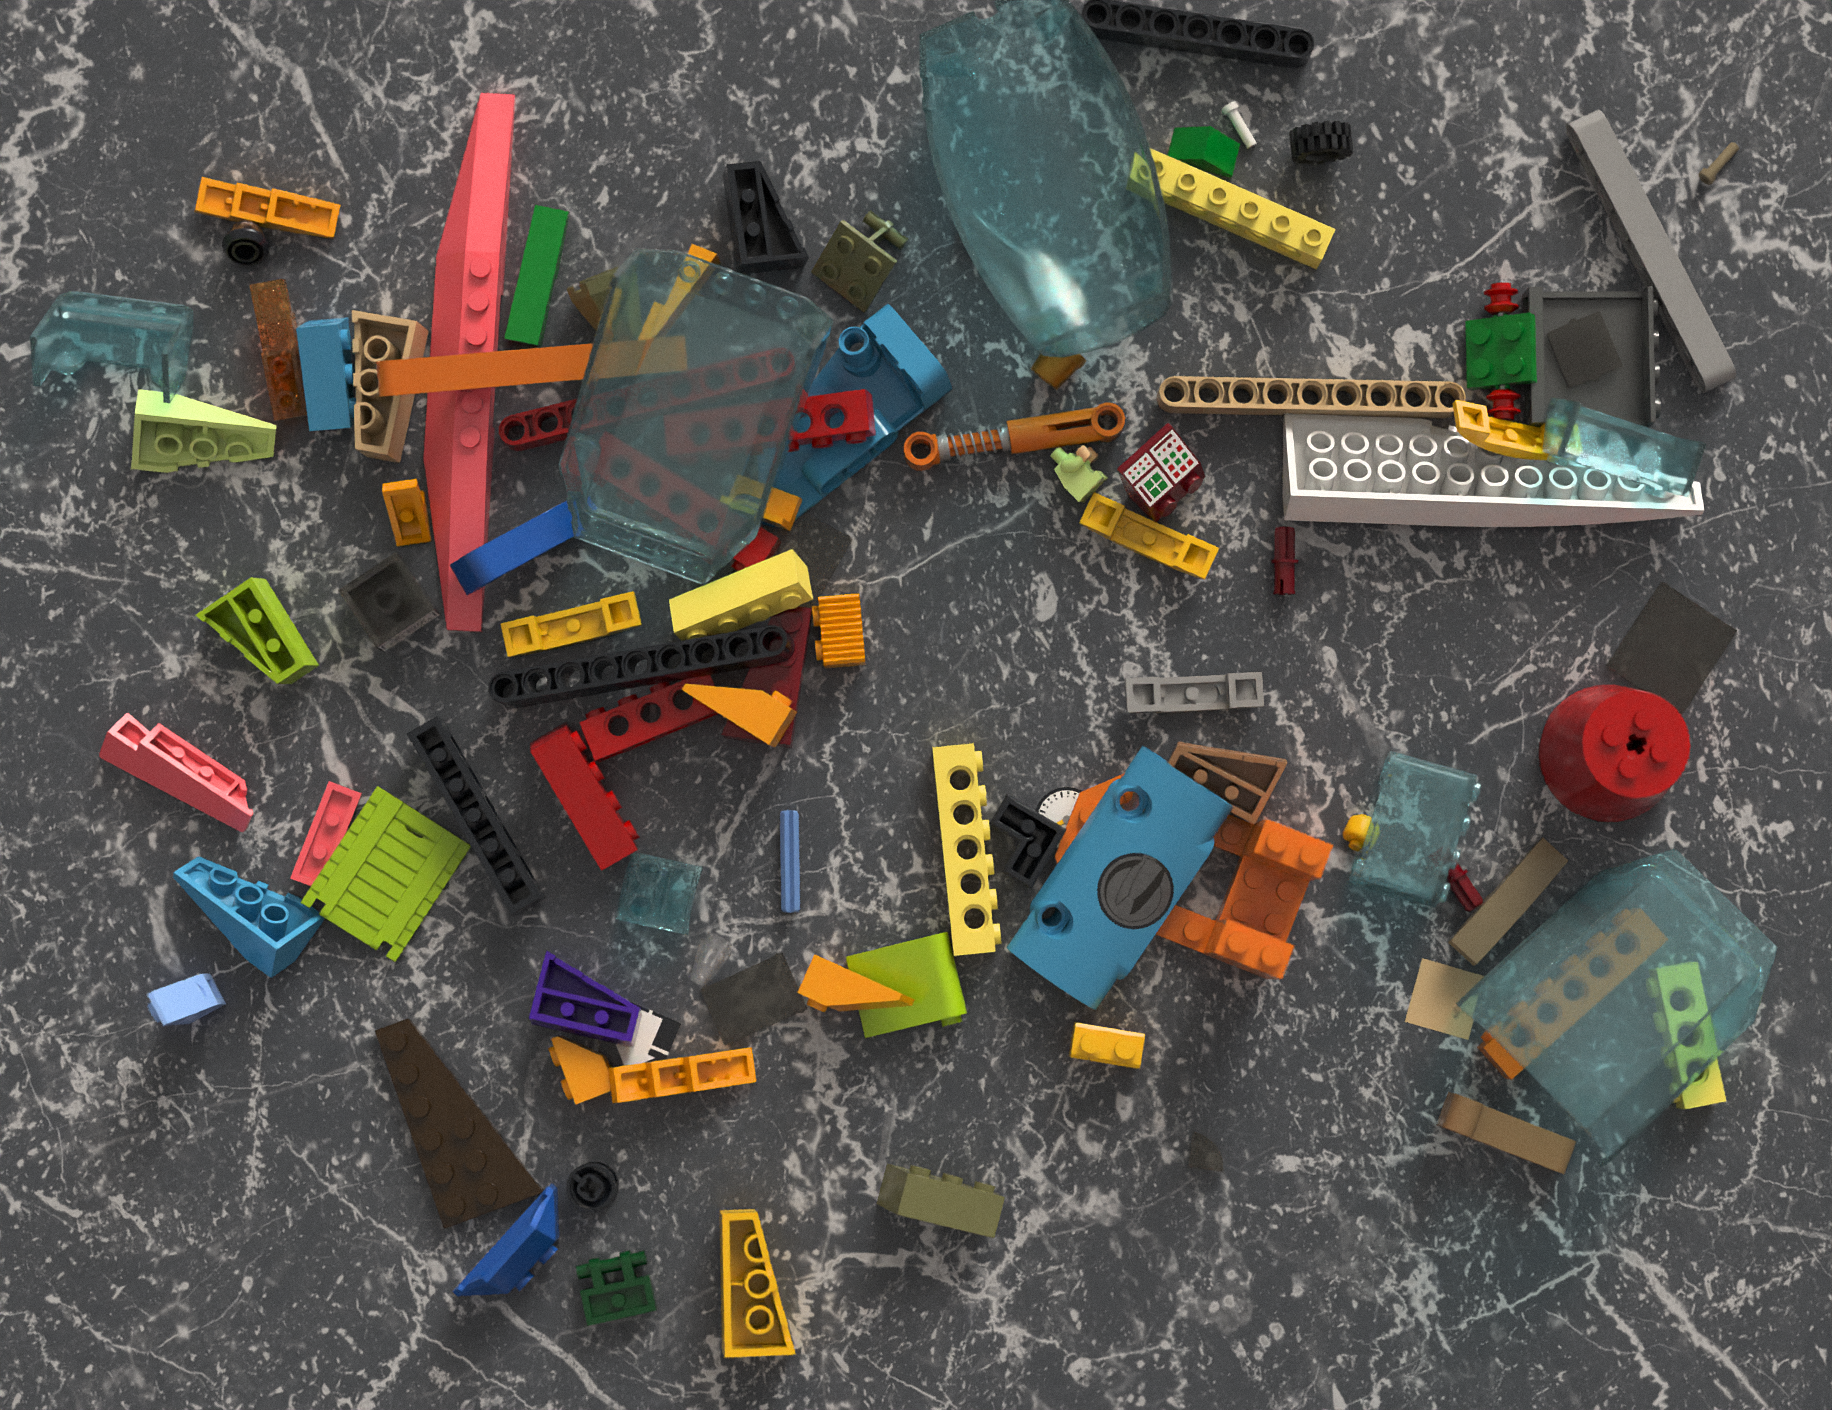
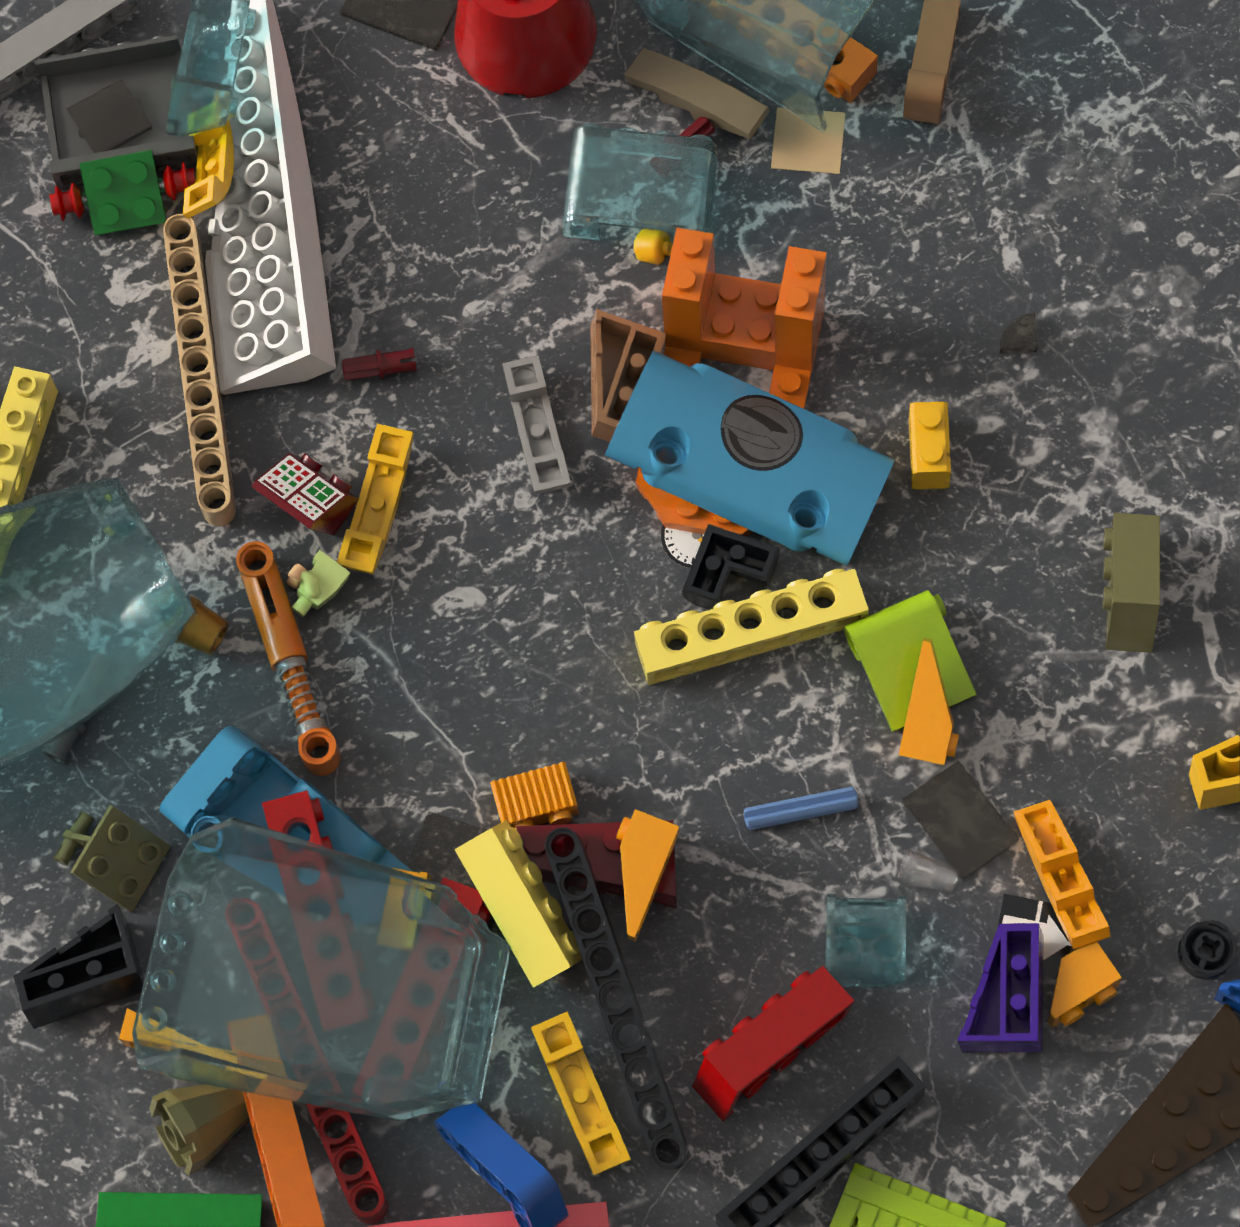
camera: 95 degrees left, 15 degrees down
red brick [579,675,719,763] -> none

